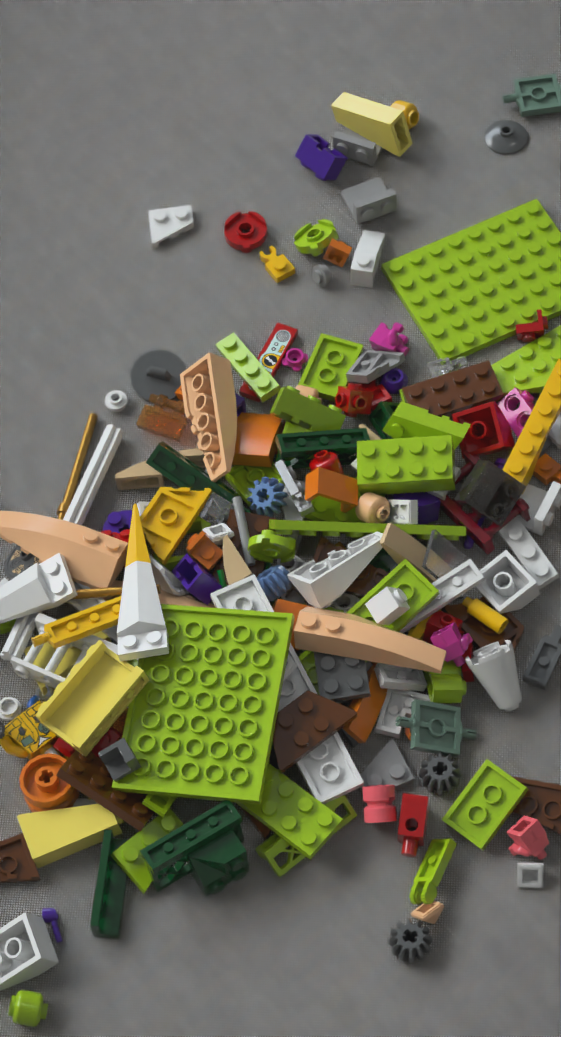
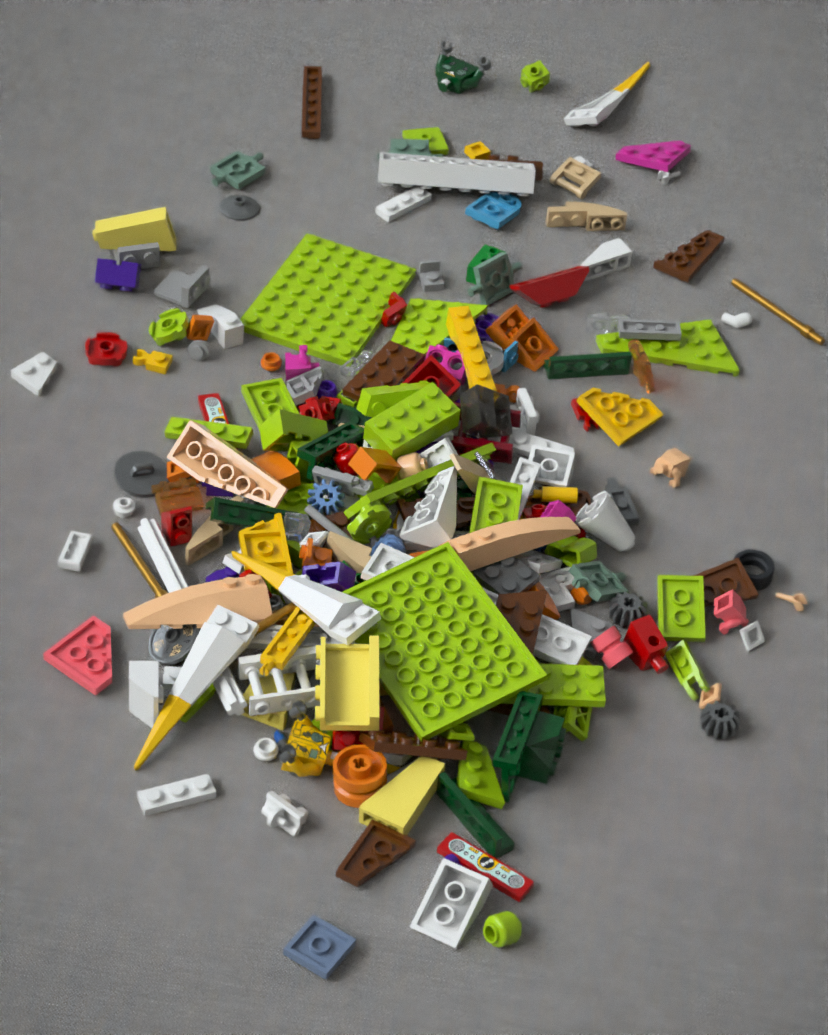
camera: 50 degrees left, 15 degrees down
dark grey panel [98,738,141,782] -> none
dark pink plate [282,348,308,372] -> none
white brick [365,587,410,626] -> none
none -> white plate [58,531,93,572]
none -> red slope [161,506,192,547]
none -> orange plate [261,352,282,371]
none -> tile [436,832,534,903]

